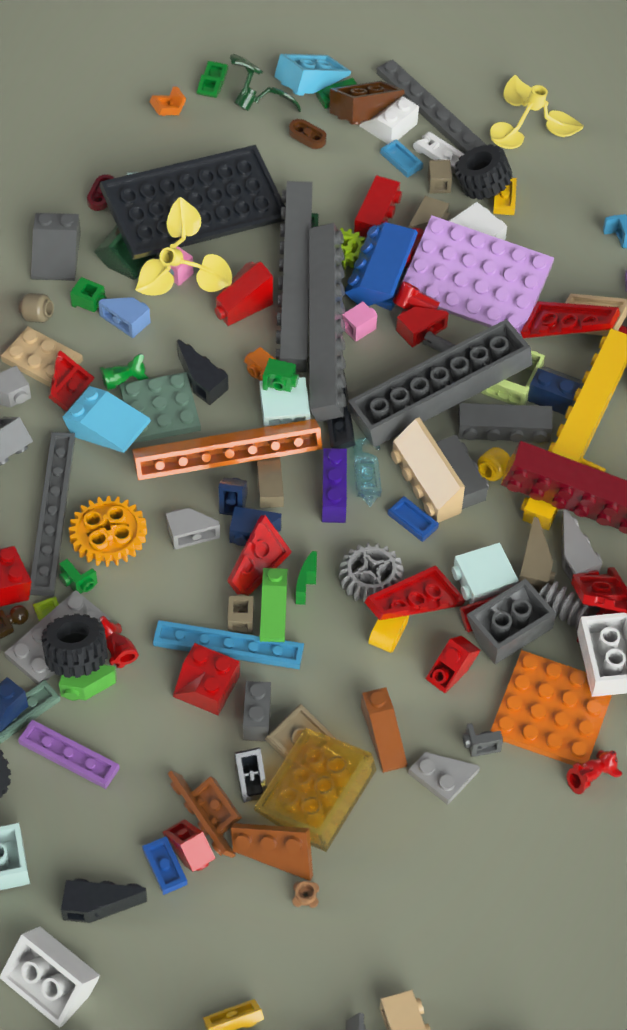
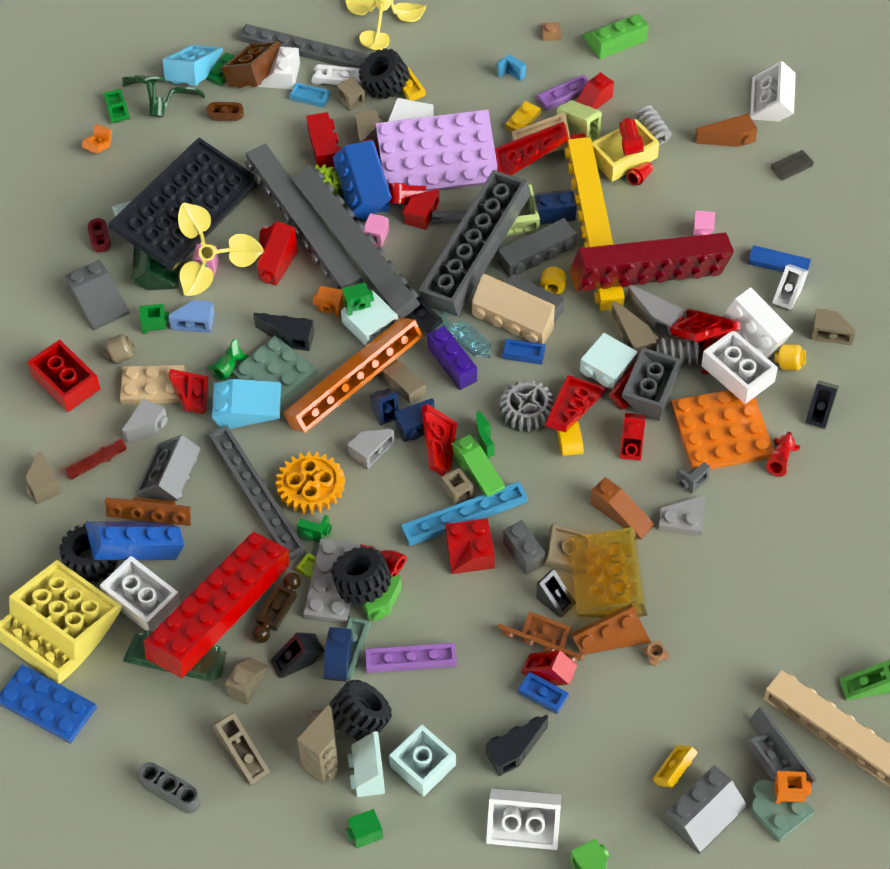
camera: 30 degrees left, 0 degrees up
none -> yellow plate [505,101,541,132]

